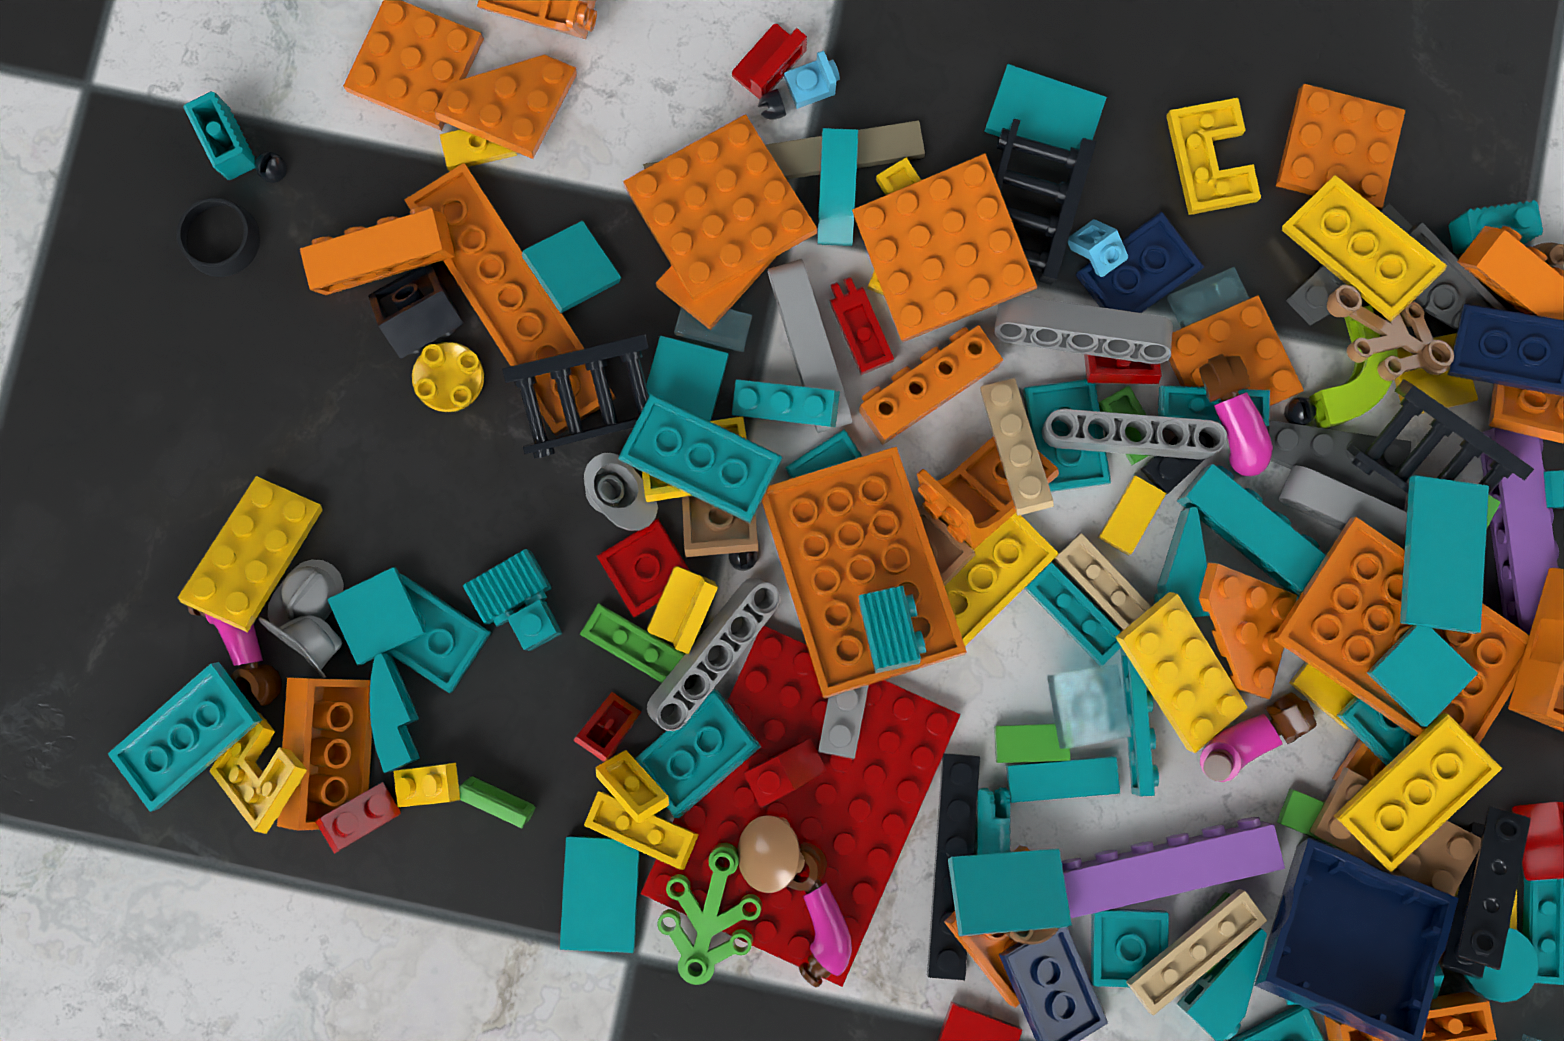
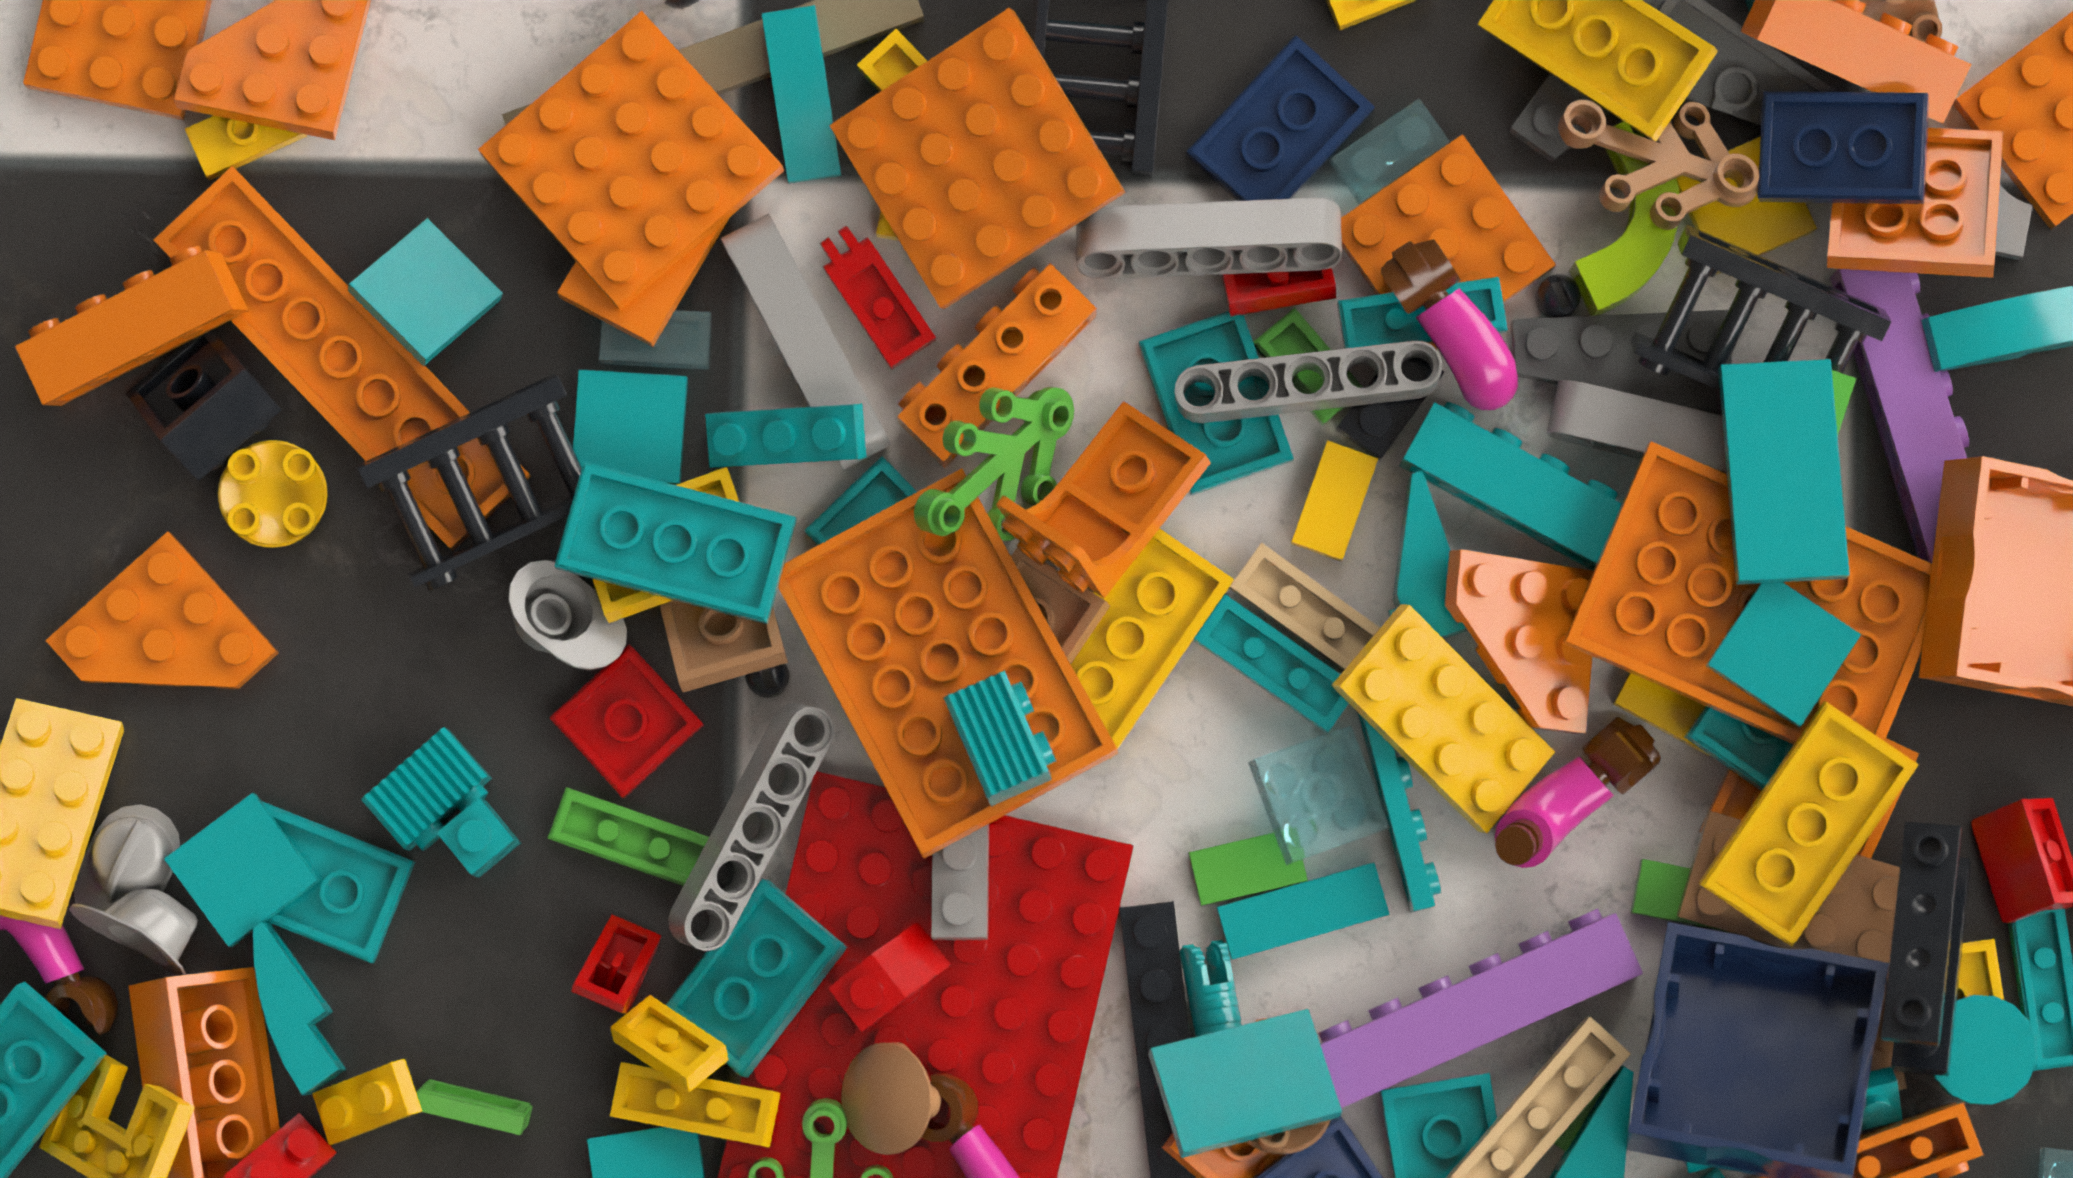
camera: 10 degrees left, 0 degrees up
yellow panel [647,566,718,654] -> none
tan plate [980,378,1054,516] -> none
medium azure bracket [1068,219,1128,277] -> none
none -> orange plate [45,531,279,689]
none -> bright green plant [914,386,1074,541]

